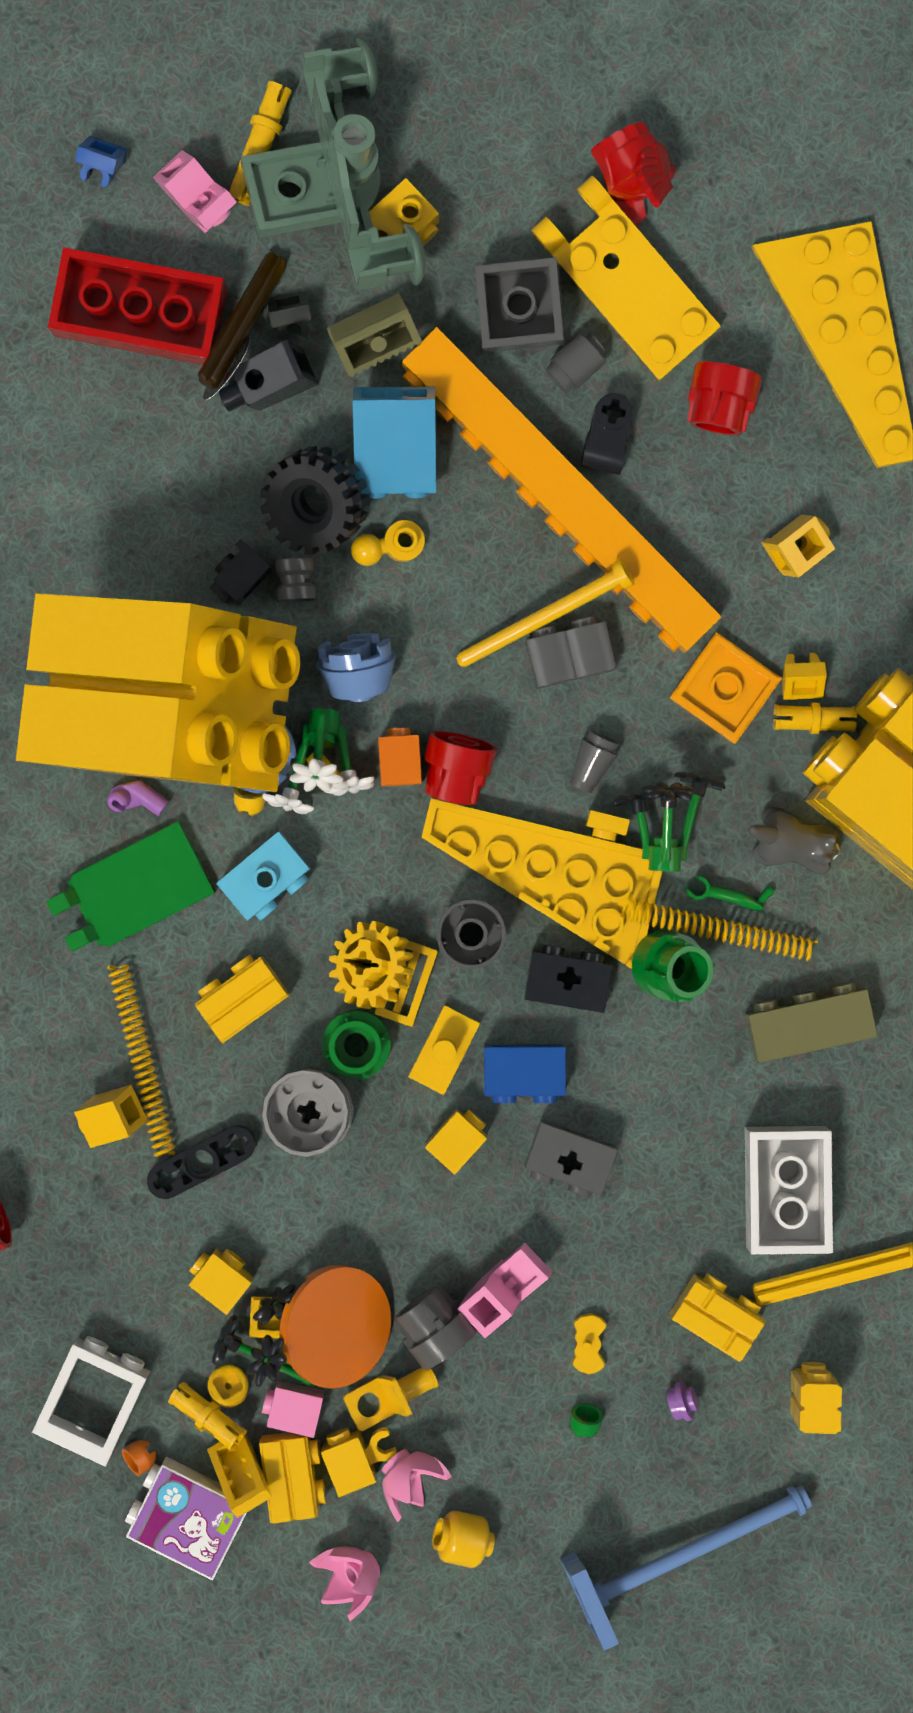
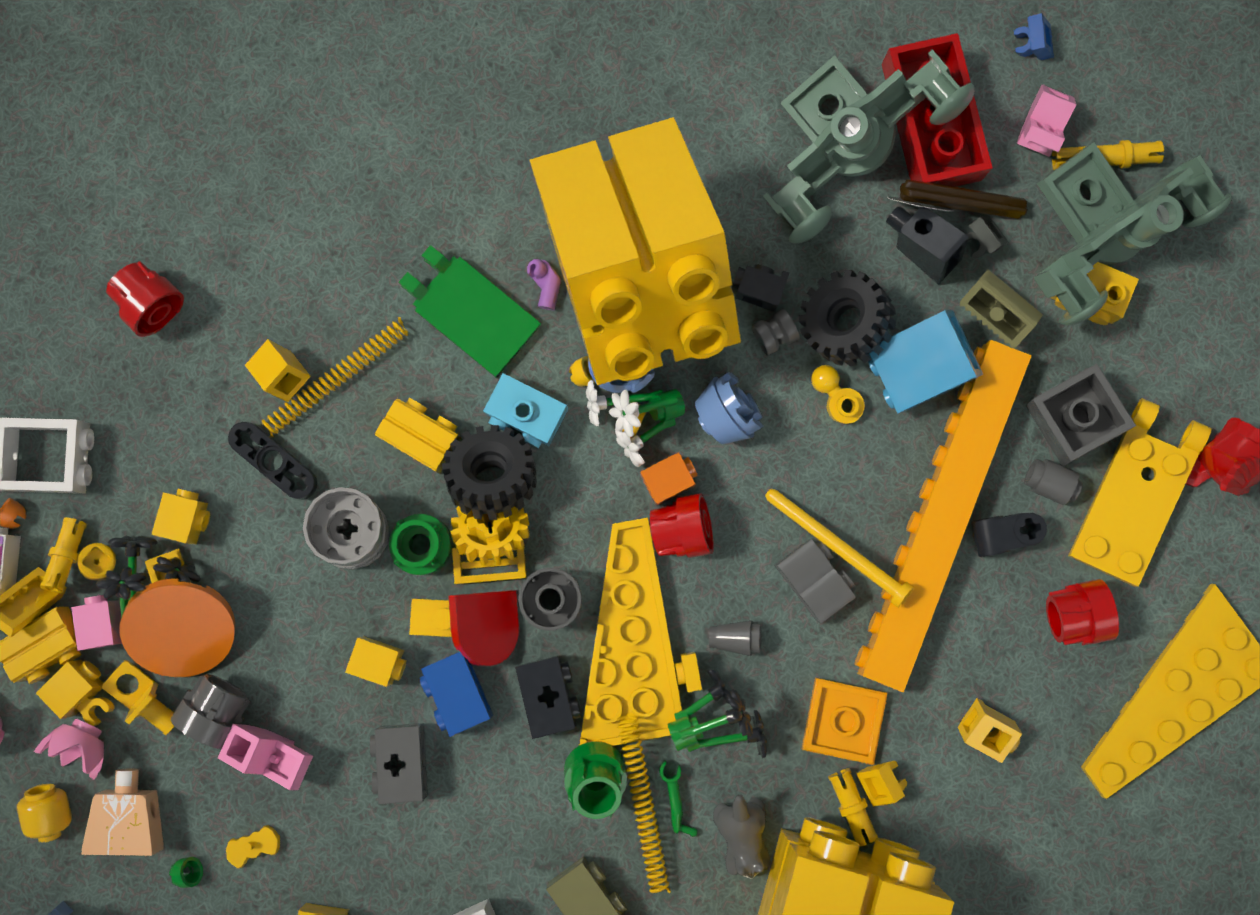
camera: 70 degrees right, 5 degrees down
none -> light nougat torso [81,768,164,856]
none -> black tyre [442,425,537,520]
none -> red tile [448,590,519,666]
none -> sand green piece [763,49,975,244]

